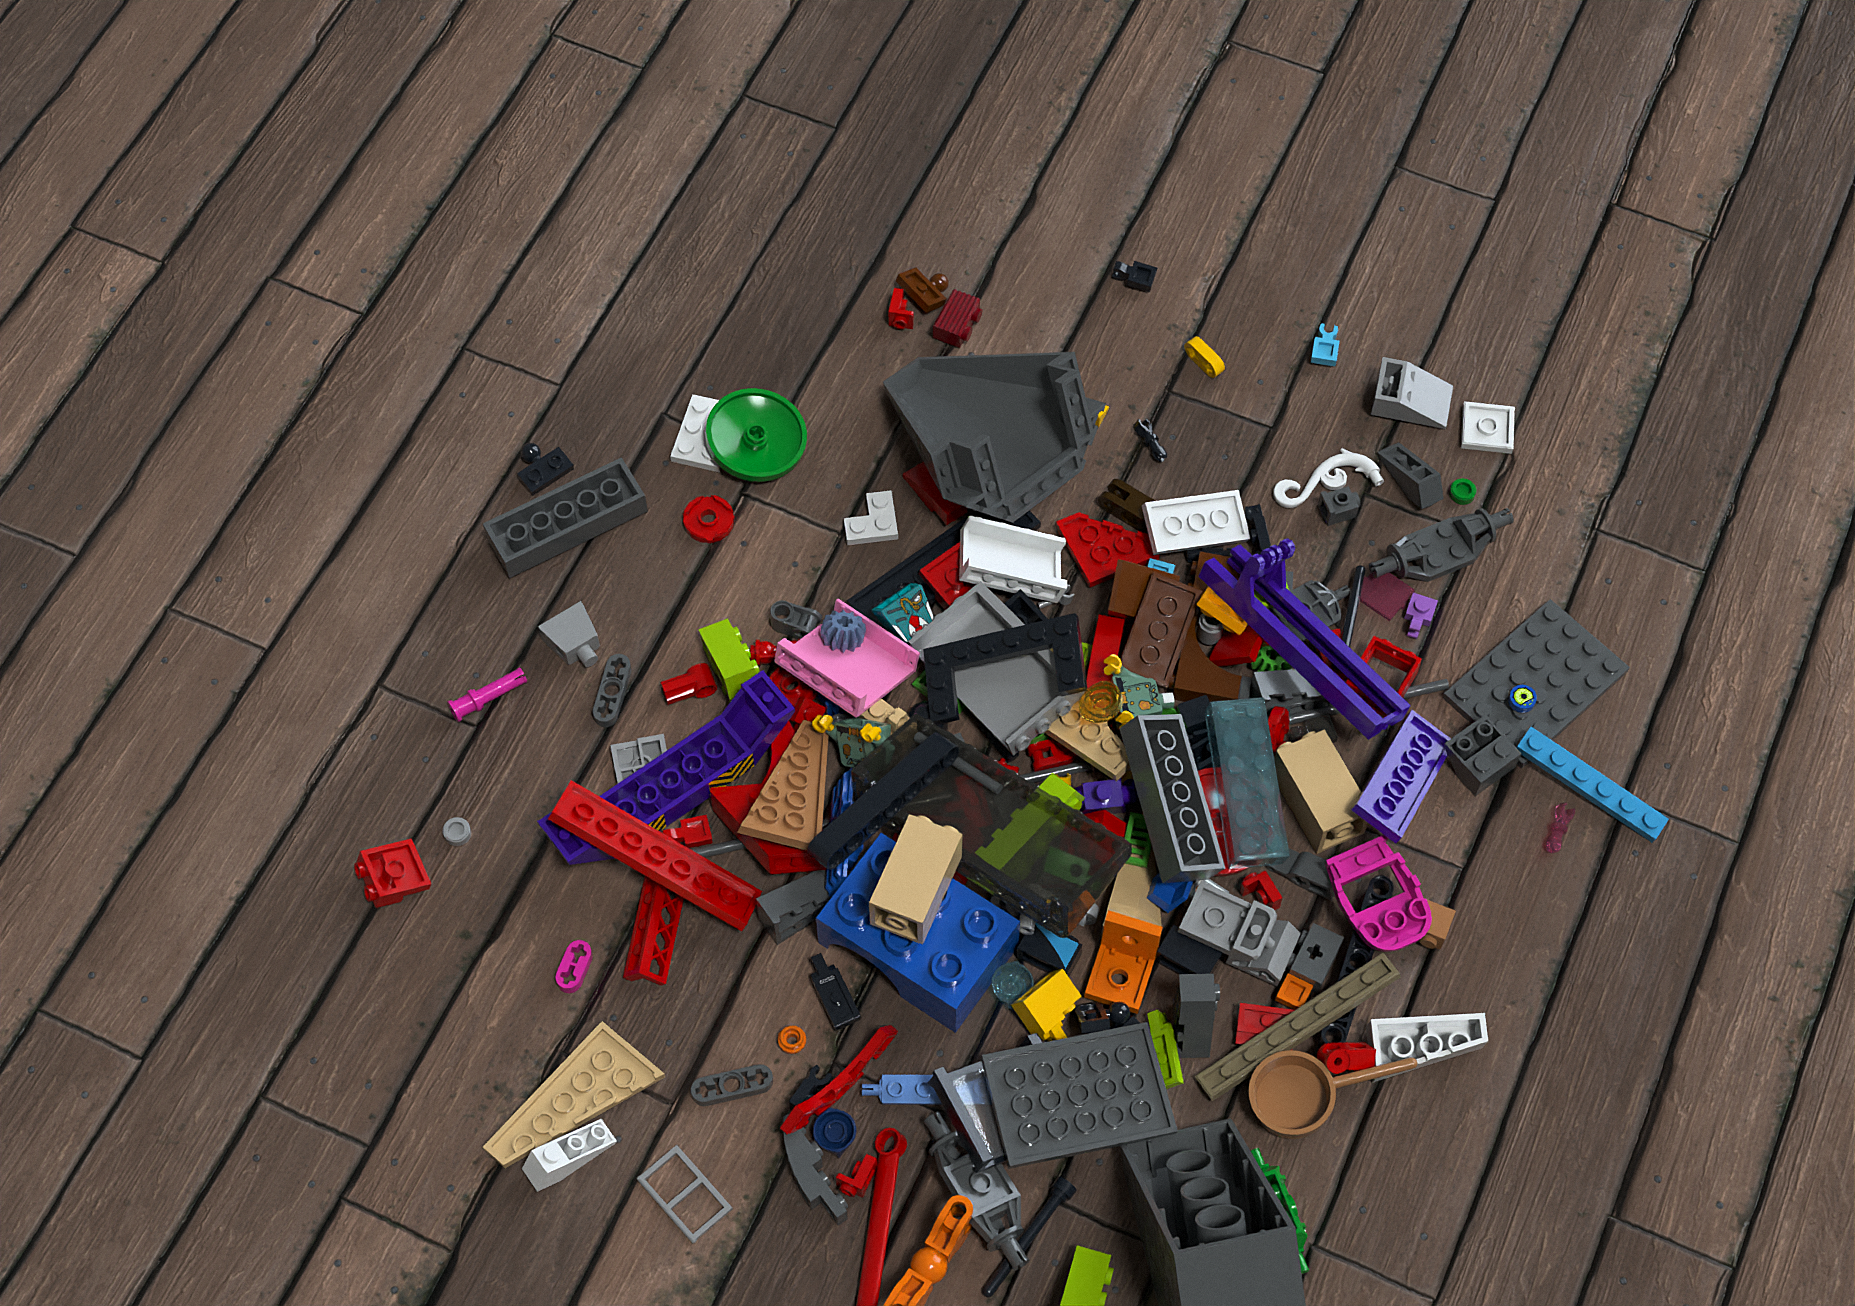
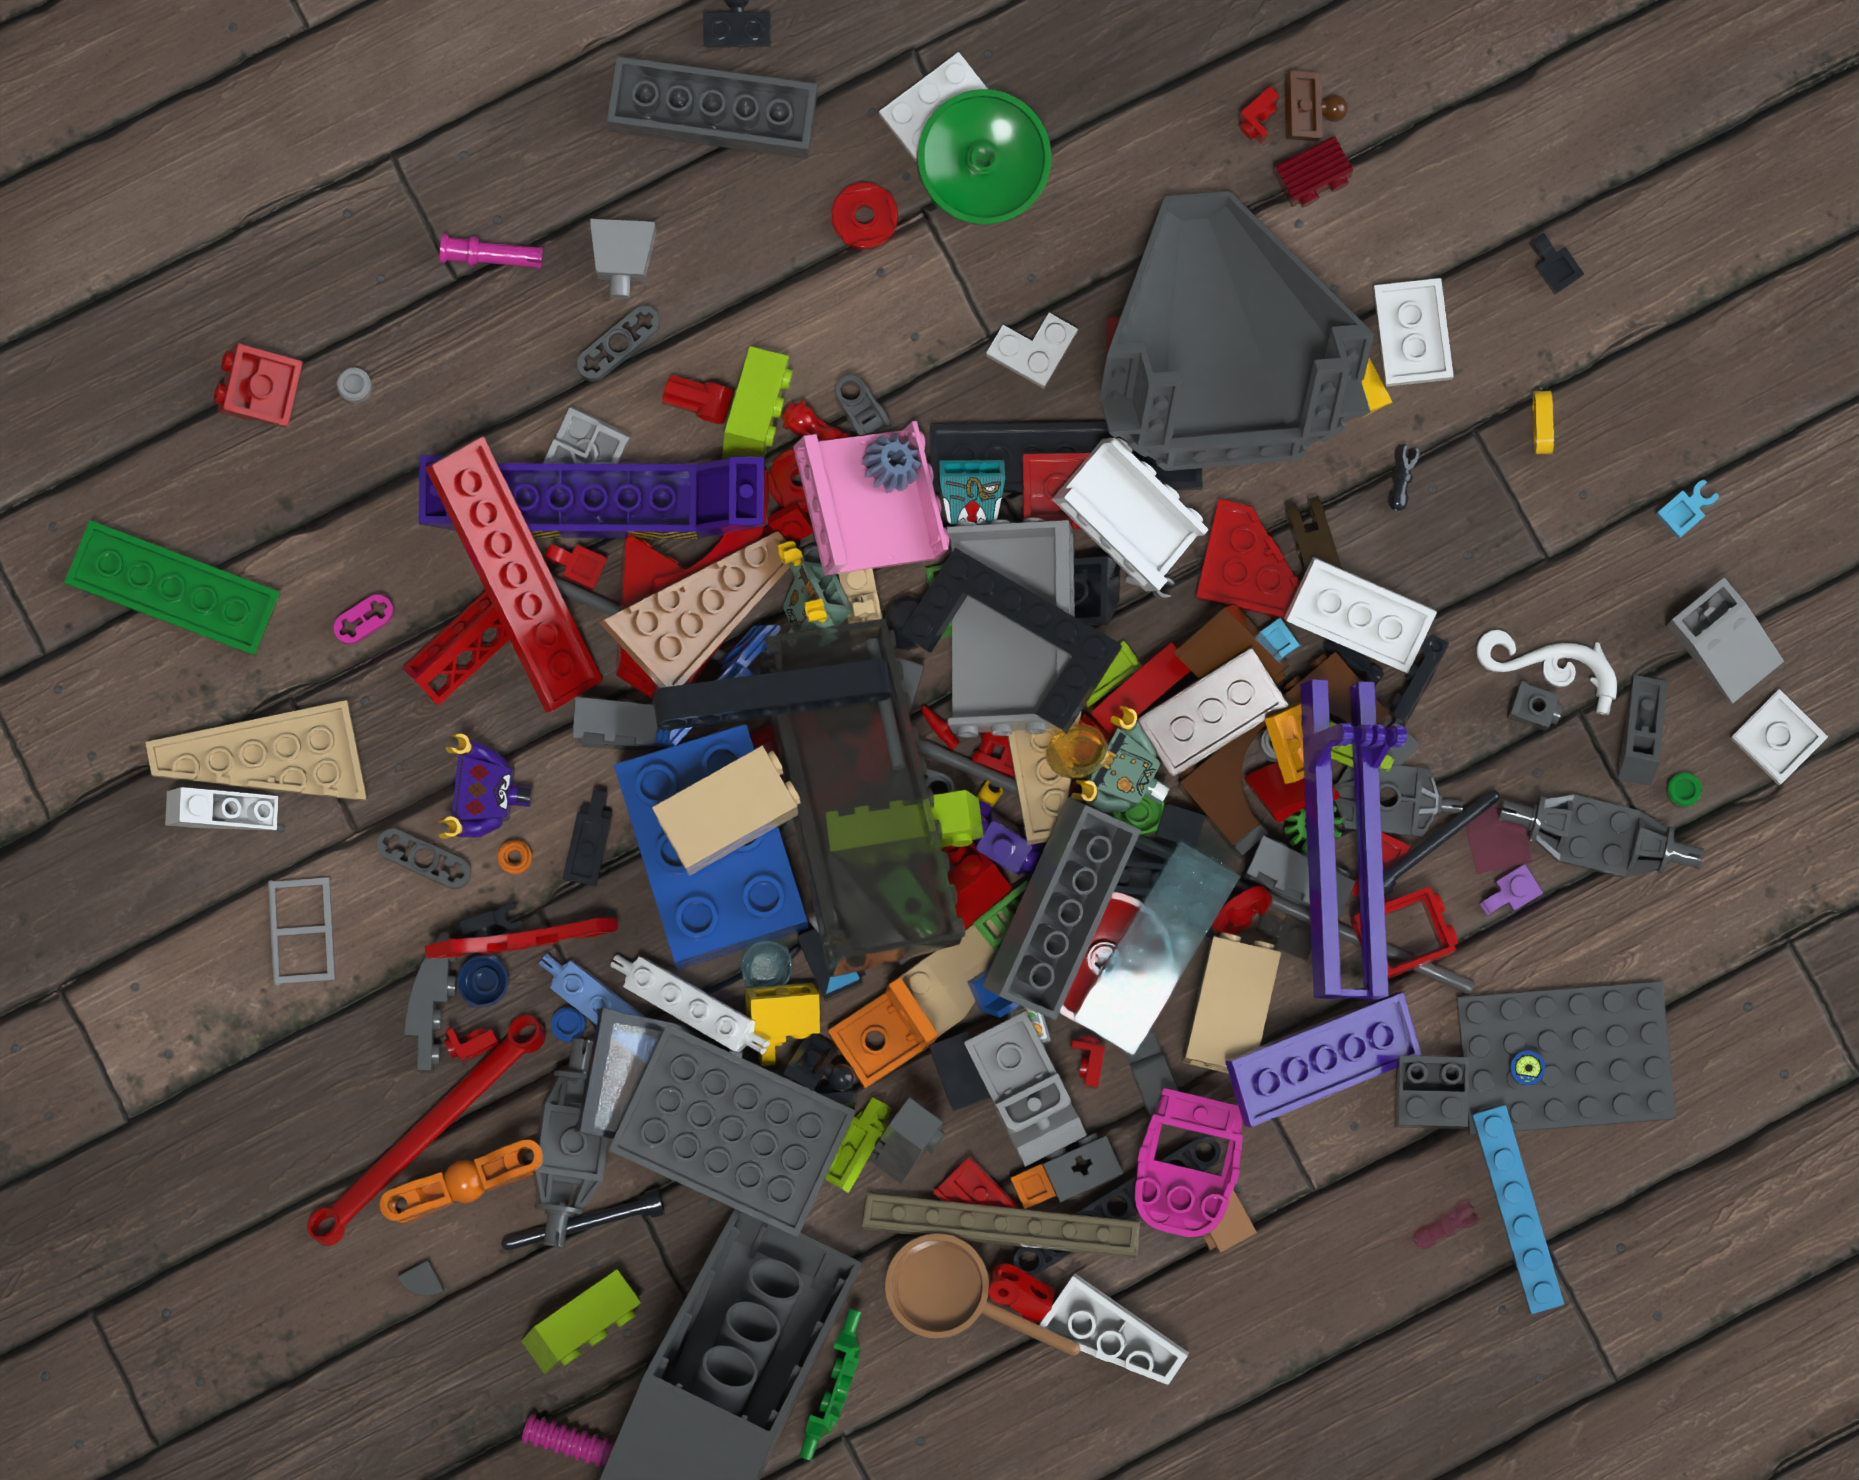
camera: 35 degrees right, 20 degrees up
none -> green plate [64,520,281,657]
none -> dark purple torso [438,733,532,839]
none -> blue plate [551,1007,586,1042]
none -> white plate [611,954,770,1054]
none -> white plate [1373,278,1454,387]

